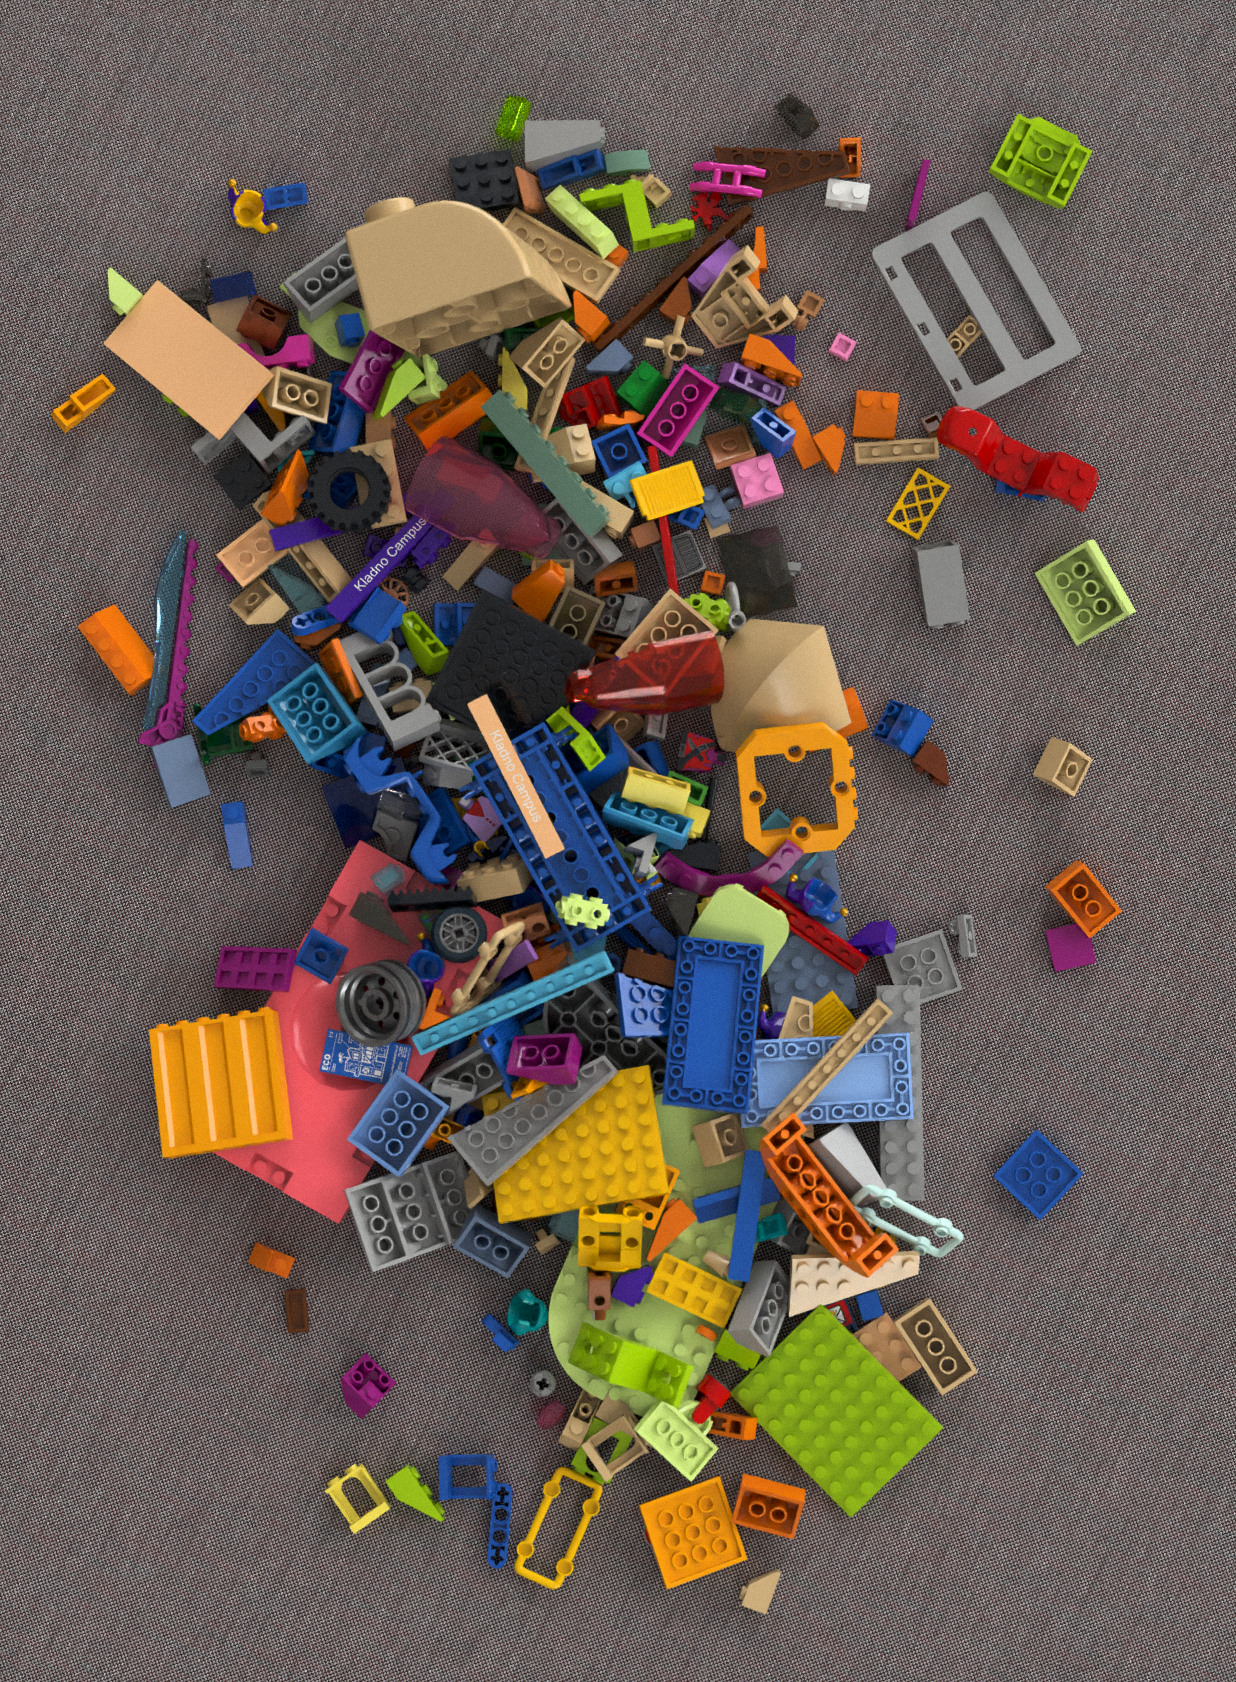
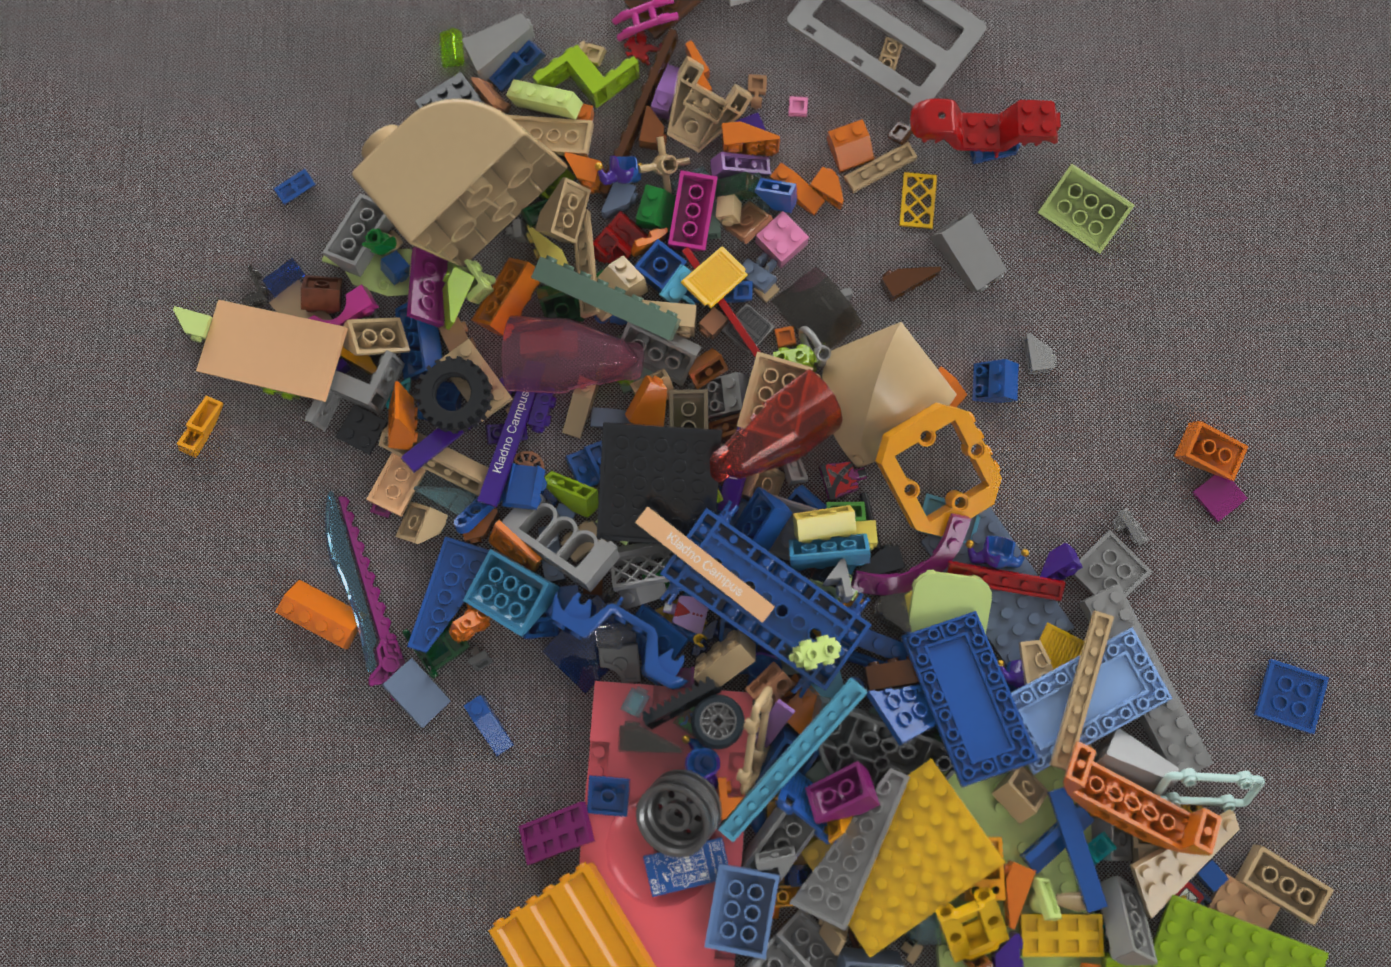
camera: 25 degrees left, 5 degrees down
yellow piece [228,179,278,234] -> none
black wheel [401,565,431,595] -> none
lime panel [546,707,606,771] -> none
sand green slope [603,150,650,176] -> none
copper slope [911,740,950,787] -> none
tan slope [1033,737,1093,797] -> none
none -> green animal [361,228,403,257]
none -> piece [595,156,643,186]
none -> tan brick [716,194,742,226]
none -> reddish brown slope [880,266,942,302]
none -> light grey slope [1023,333,1057,375]
none -> yellowish green tile [1029,878,1062,921]

